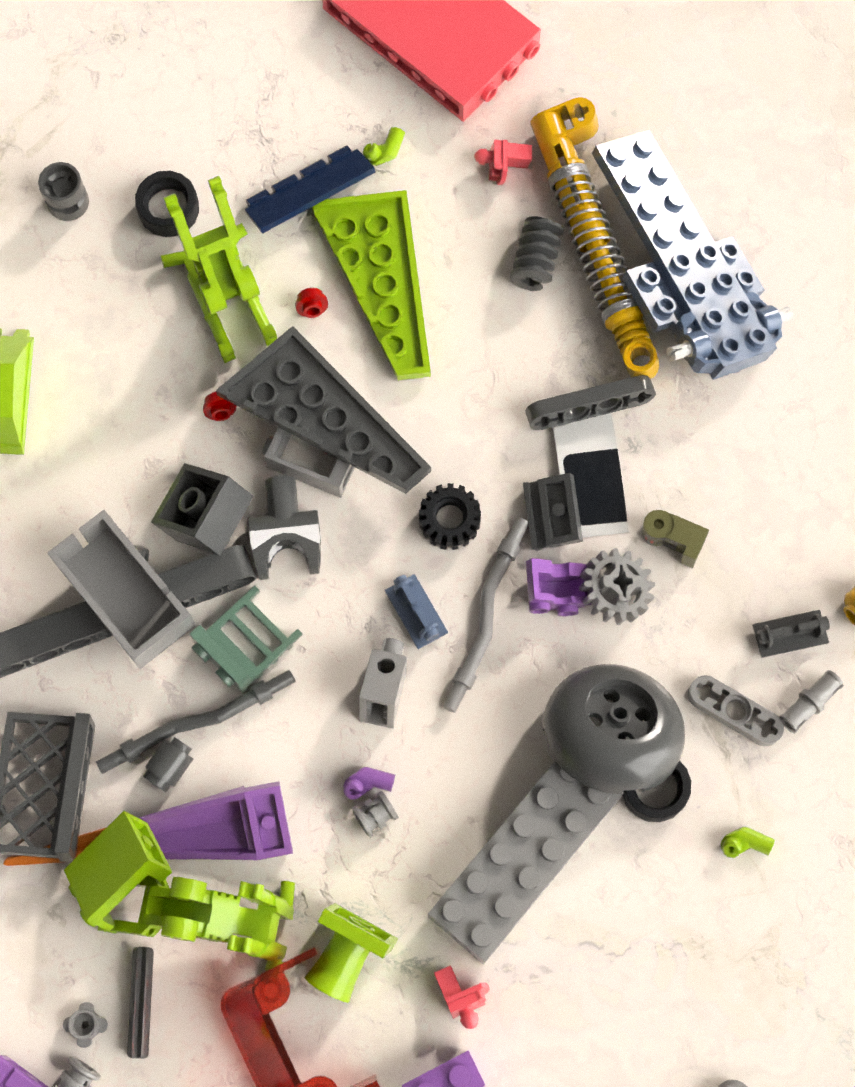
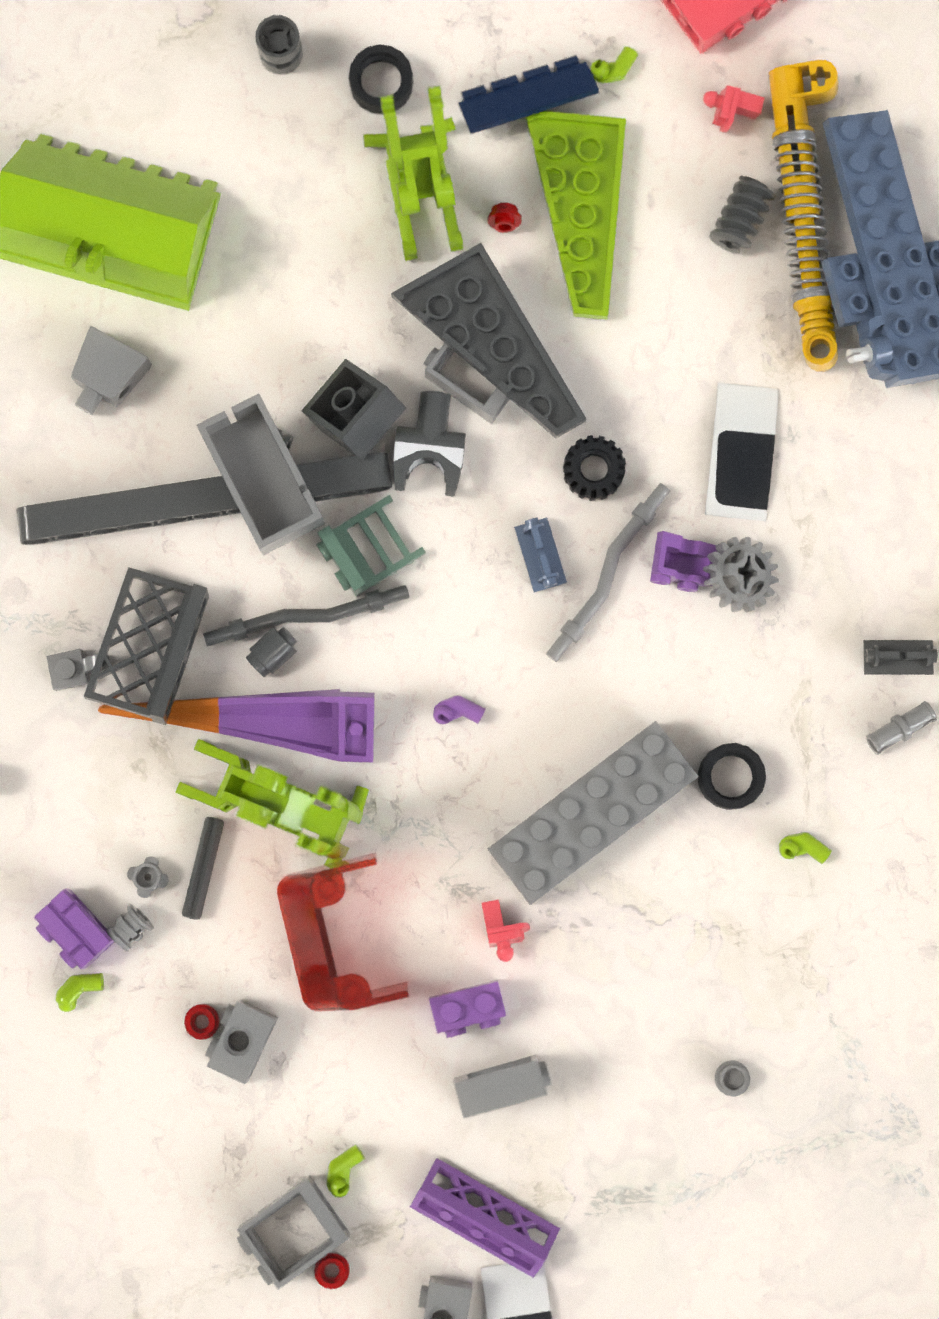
camera: 10 degrees right, 10 degrees up
lime panel [64,811,172,931] -> none
red plate [203,391,237,421] -> none
lime plant [304,903,398,1003] -> none
light grey bush [351,791,399,838] -> none
light grey torso [359,638,407,729] -> none
dark grey plate [523,473,583,551] -> none
dark grey beam [525,375,656,430] -> none
dark grey brick [542,664,685,794] -> none
olive leg [641,510,709,568] -> none
light grey beam [688,675,784,746] -> none

